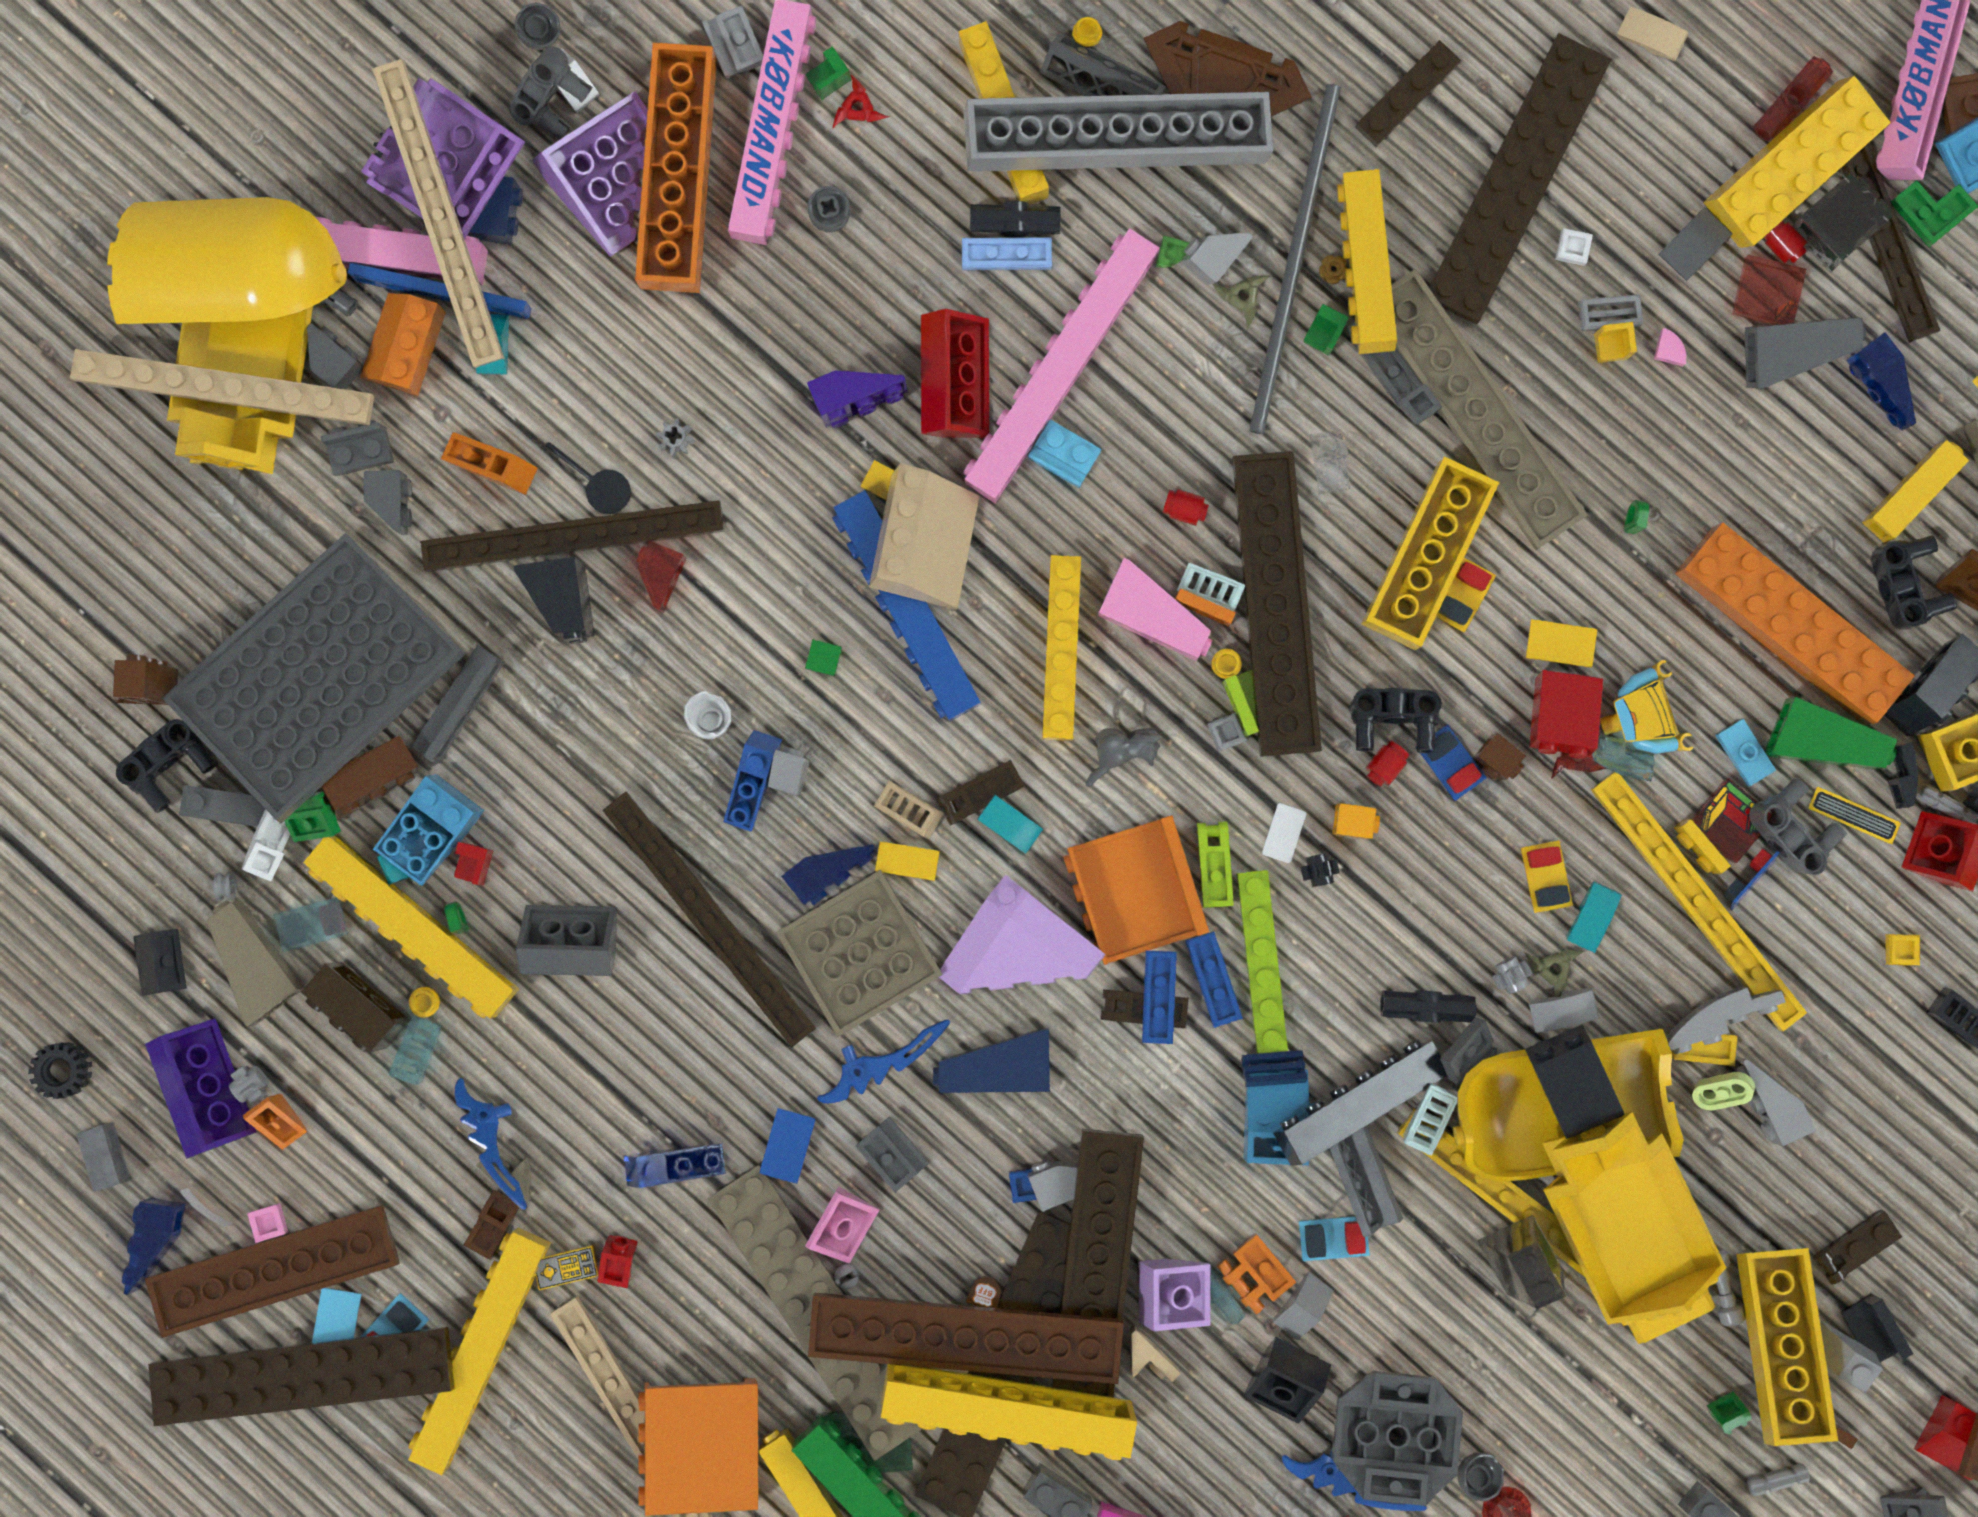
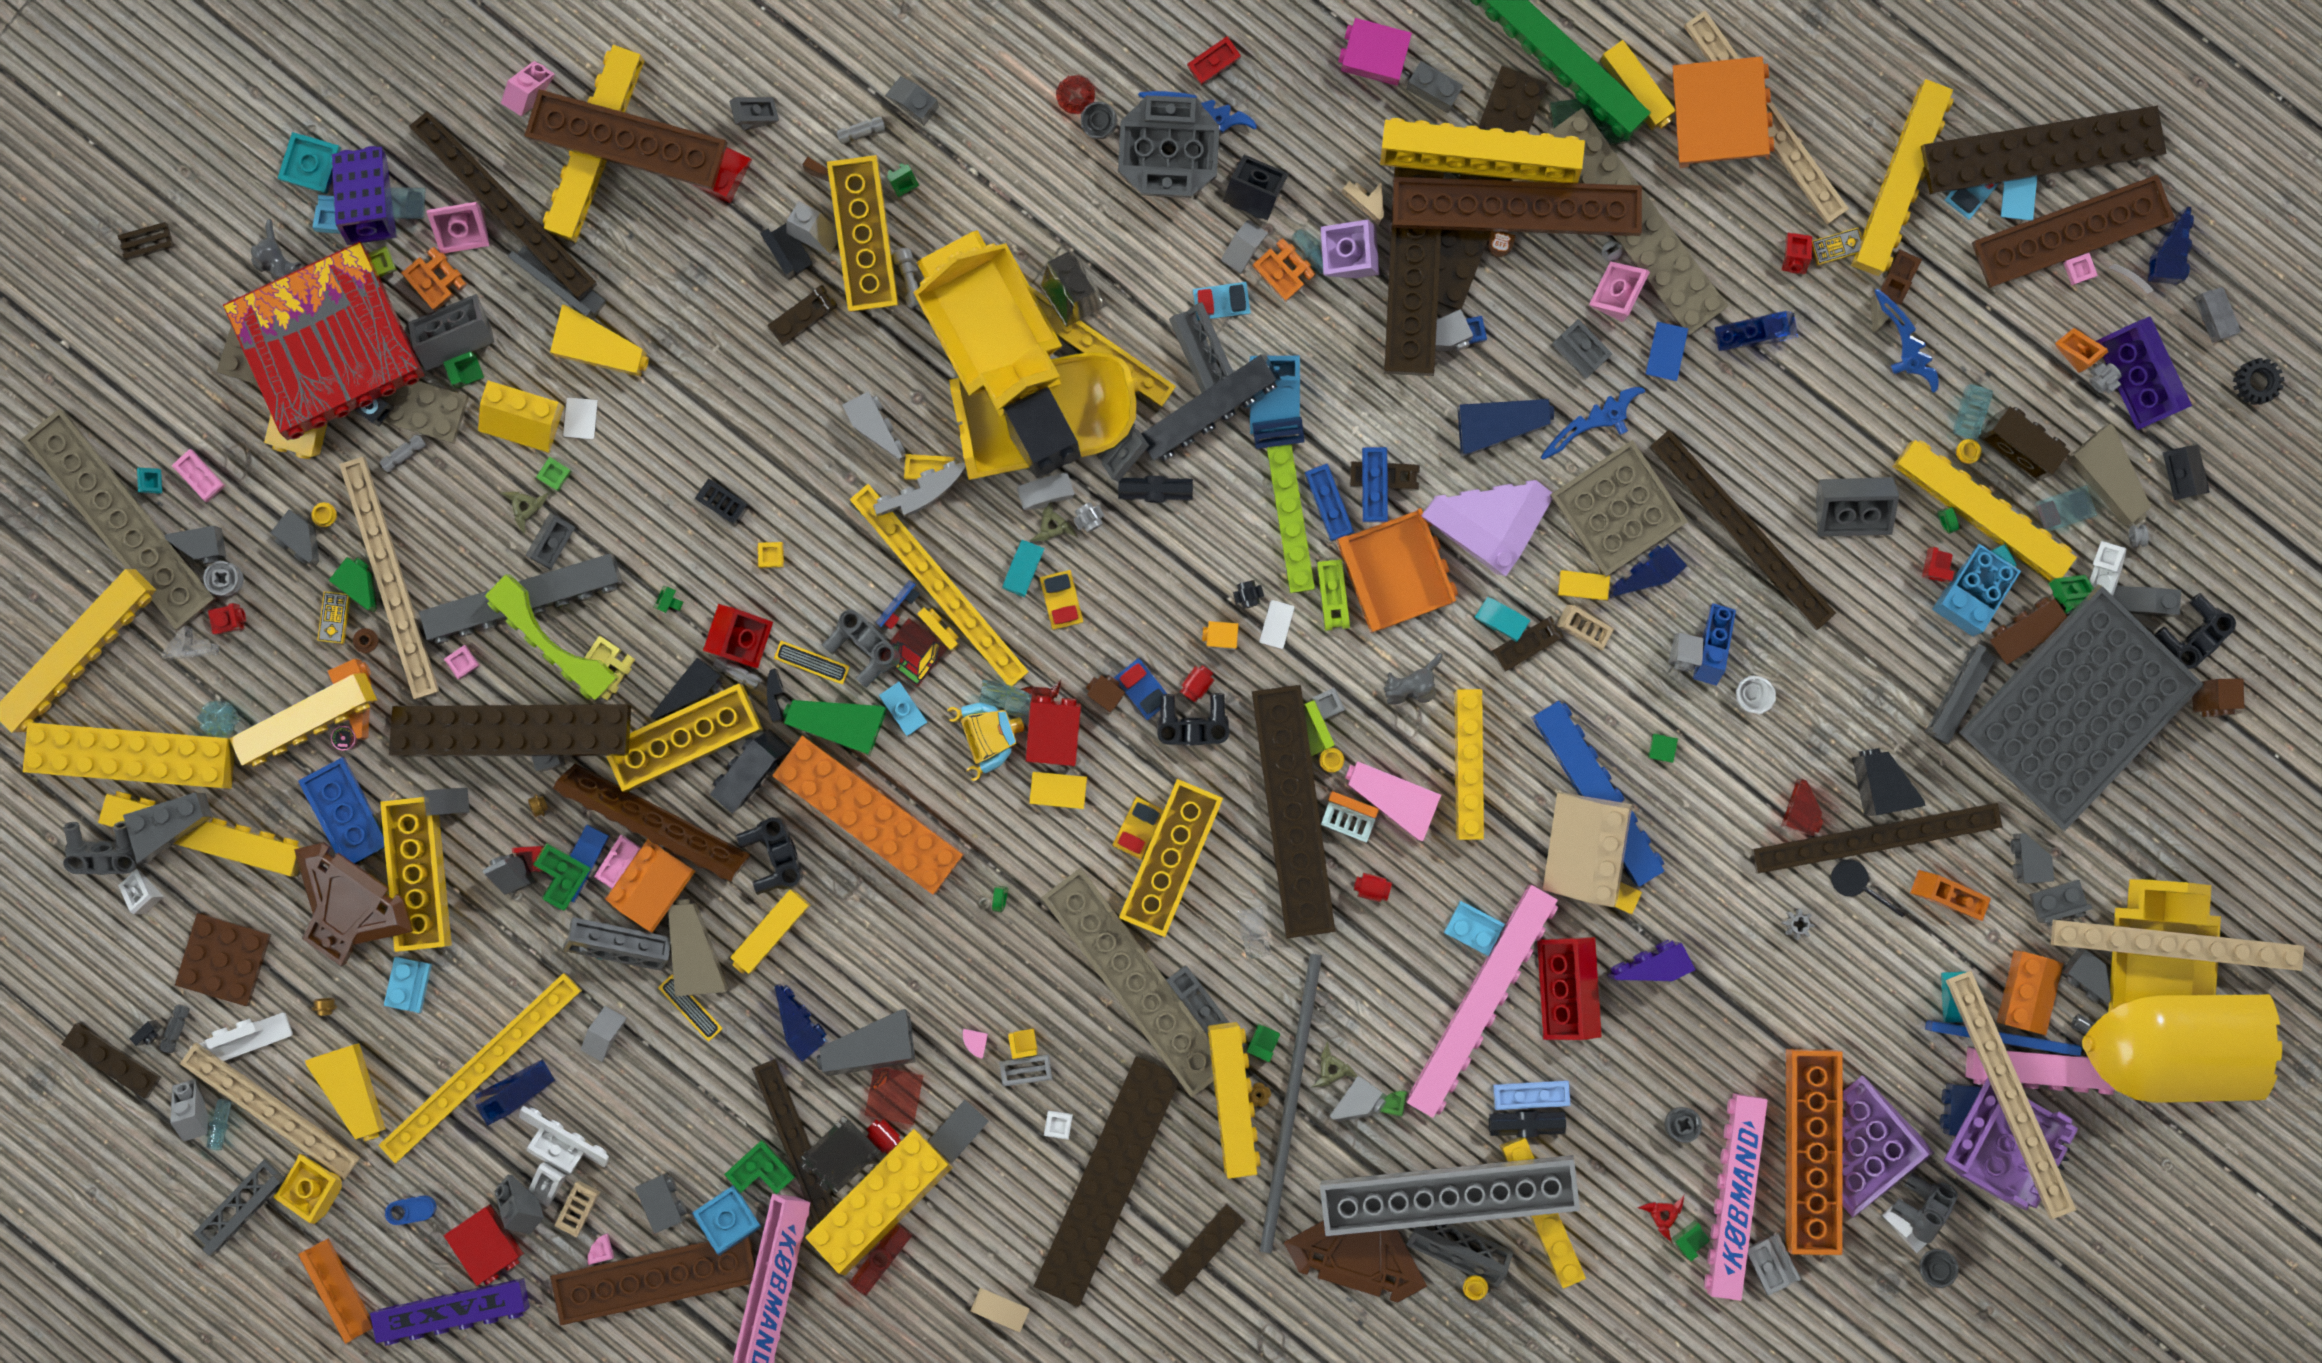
camera: 170 degrees right, 0 degrees up
light aqua slope [1403,1083,1457,1155] -> none
yellowish green plate [1692,1072,1755,1110] -> none

